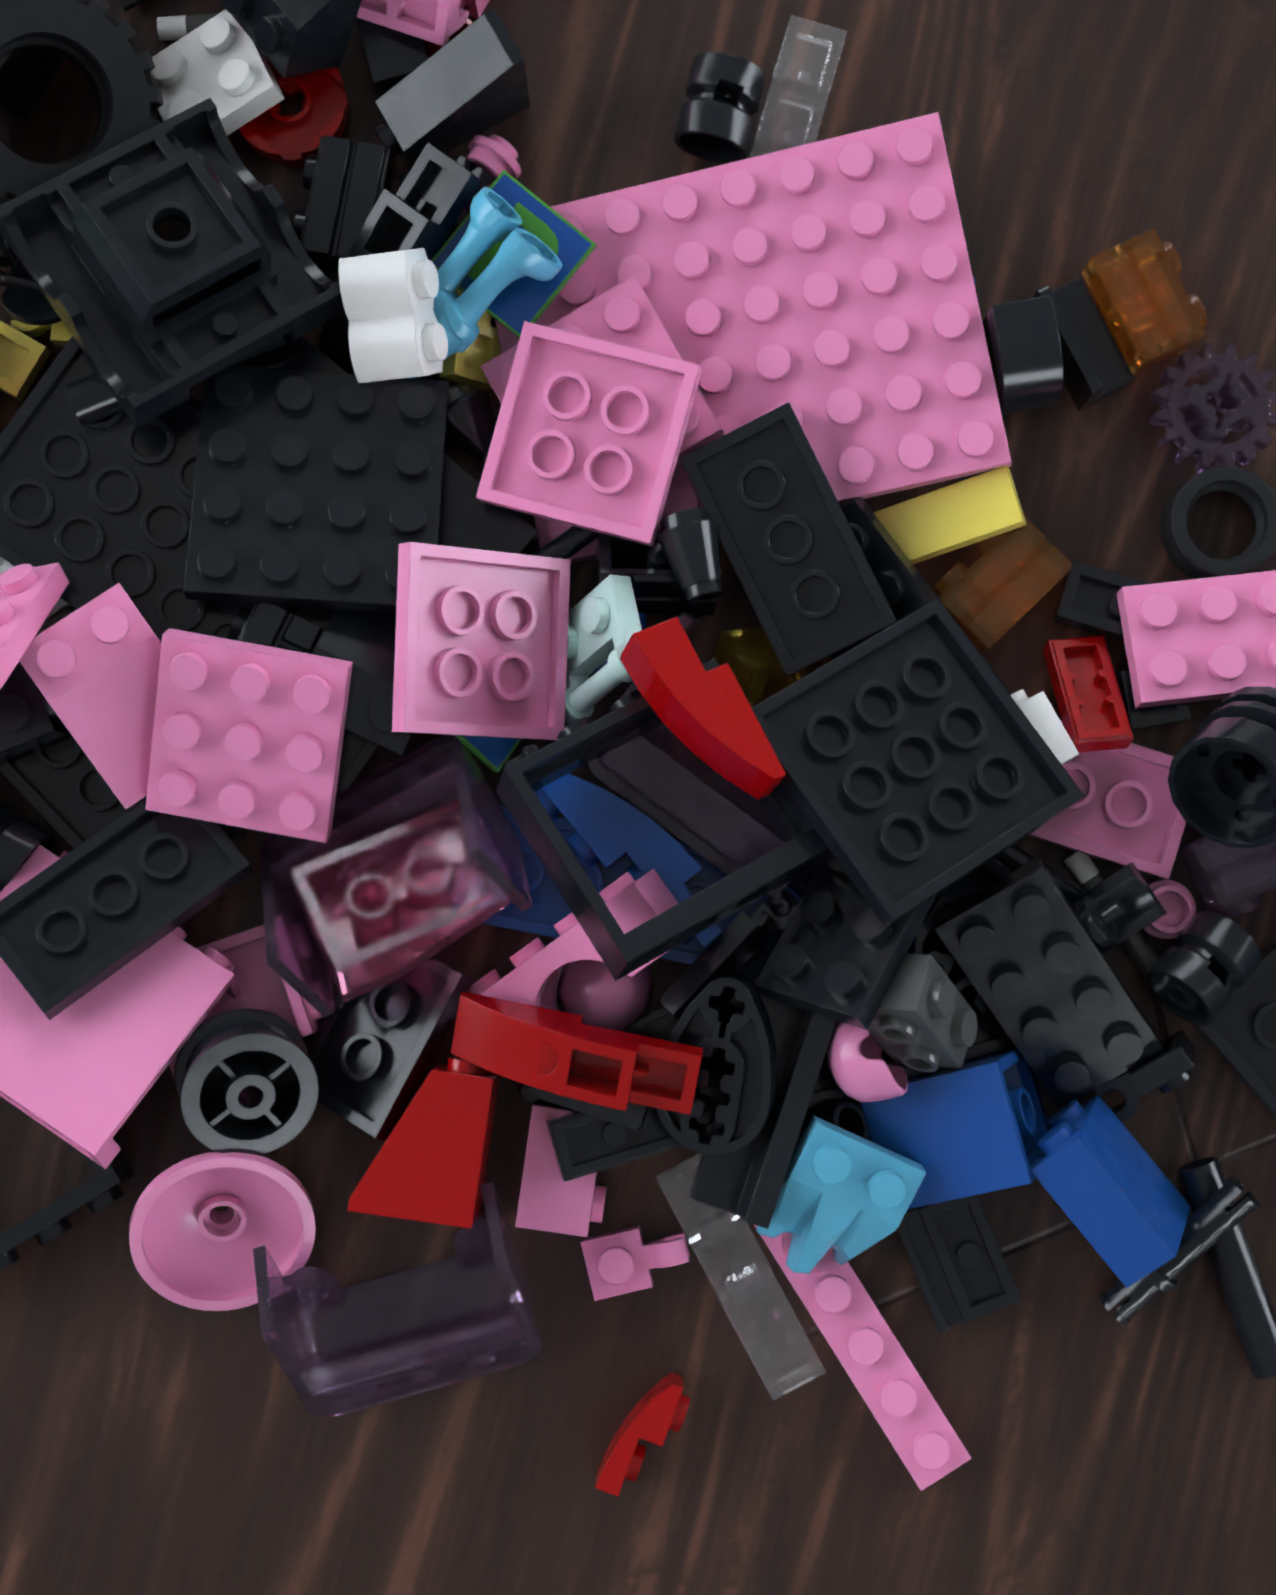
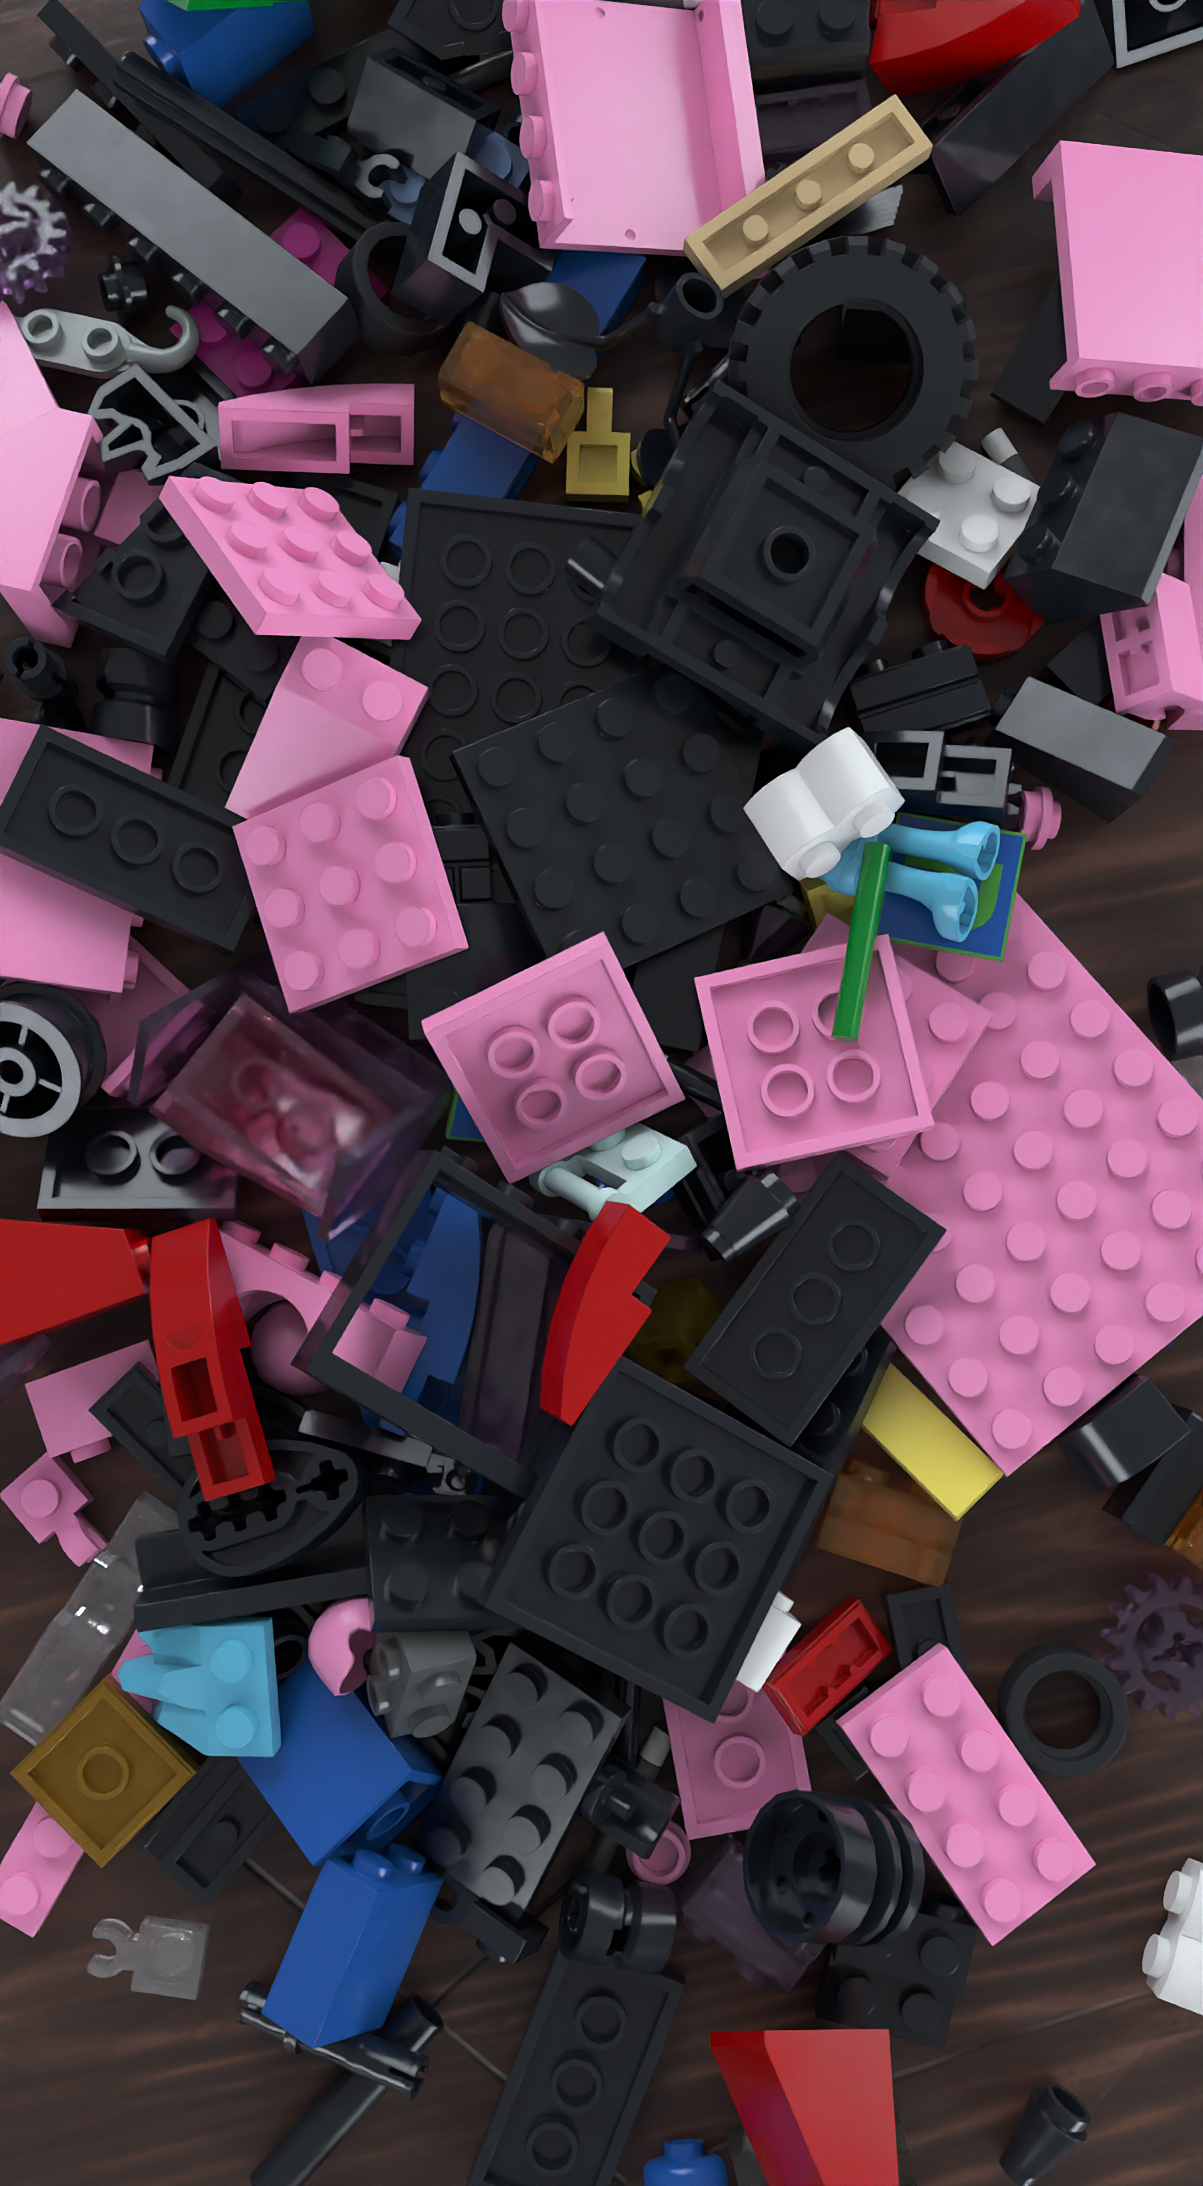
camera: 60 degrees right, 0 degrees up
none -> pearl gold tile [10,1673,201,1869]
none -> clear plate [87,1915,211,2000]
none -> green bar [831,842,891,1042]

